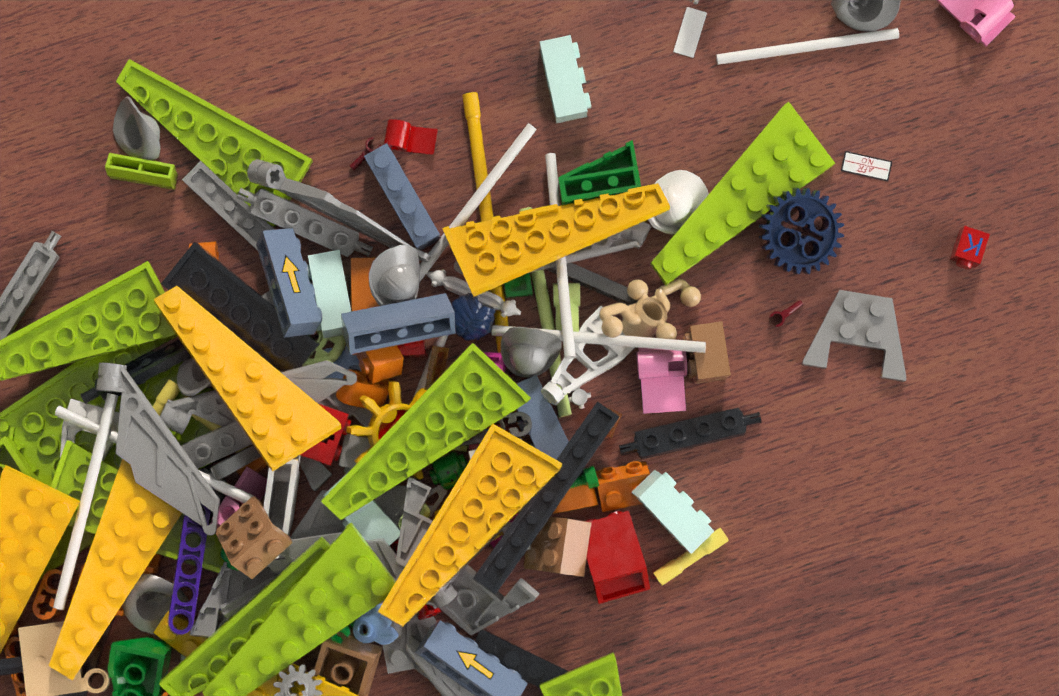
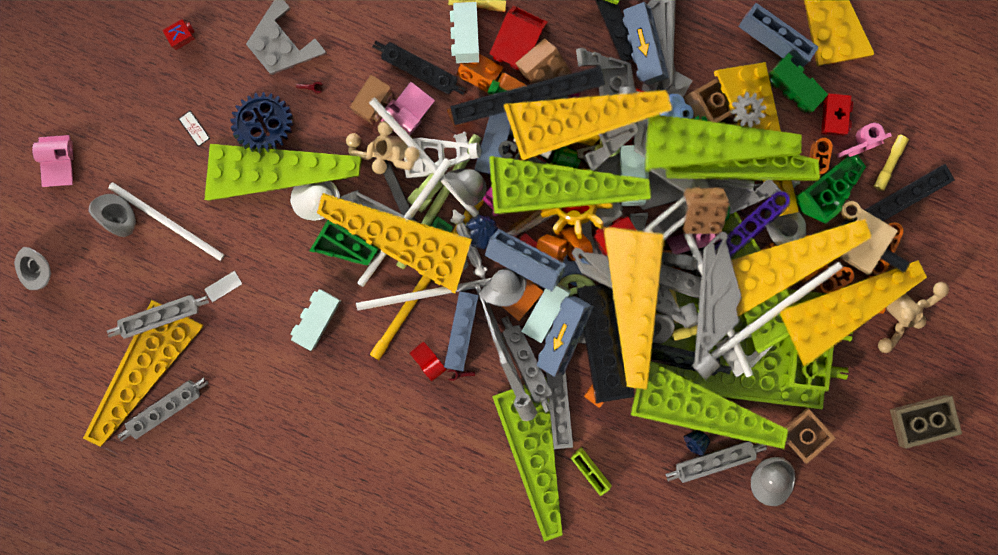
camera: 140 degrees left, 5 degrees up
light grey hat [113,96,160,161] -> none
none -> dark blue piece [683,430,710,456]

